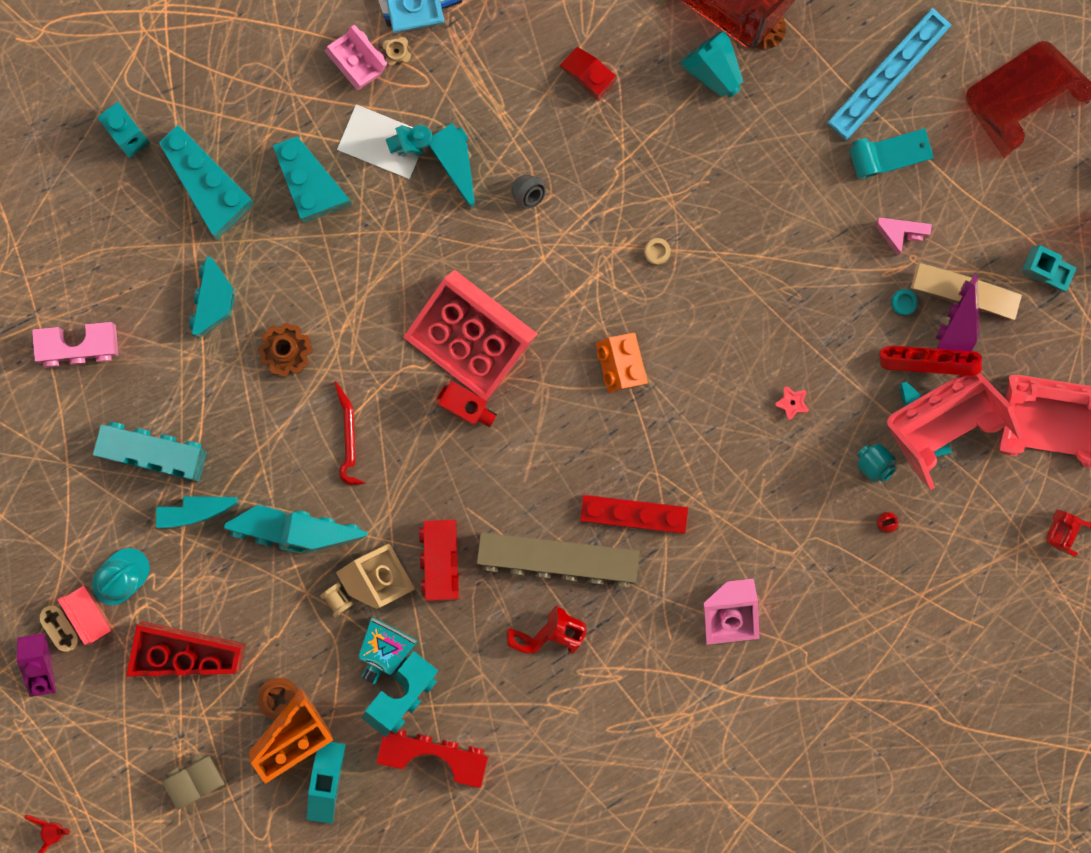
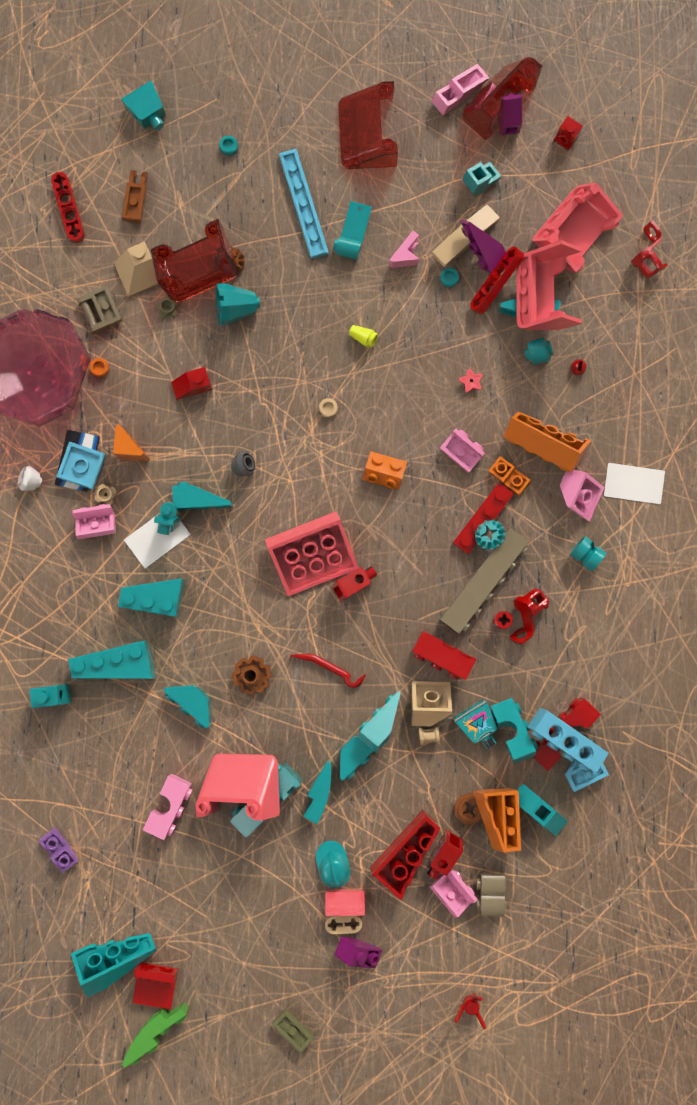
camera: 60 degrees left, 0 degrees up
none -> orange slope [113,424,150,462]
none -> coral windscreen [196,753,280,821]
none -> neon yellow cone [349,325,378,348]
none -> red torso [427,829,463,880]
none -> bright pink bracket [430,869,478,918]
none -> bright pink bracket [440,429,485,473]
none -> teal gear [475,520,506,550]
none -> orange slope [488,456,531,497]
none -> red bush [493,611,513,629]
none -> orange wedge [503,412,591,472]
none -> medium azure brick [528,707,609,773]
none -> medium azure wing [564,748,609,792]
none -> teal wheel [569,536,607,572]
none -> white sticker [604,463,665,504]

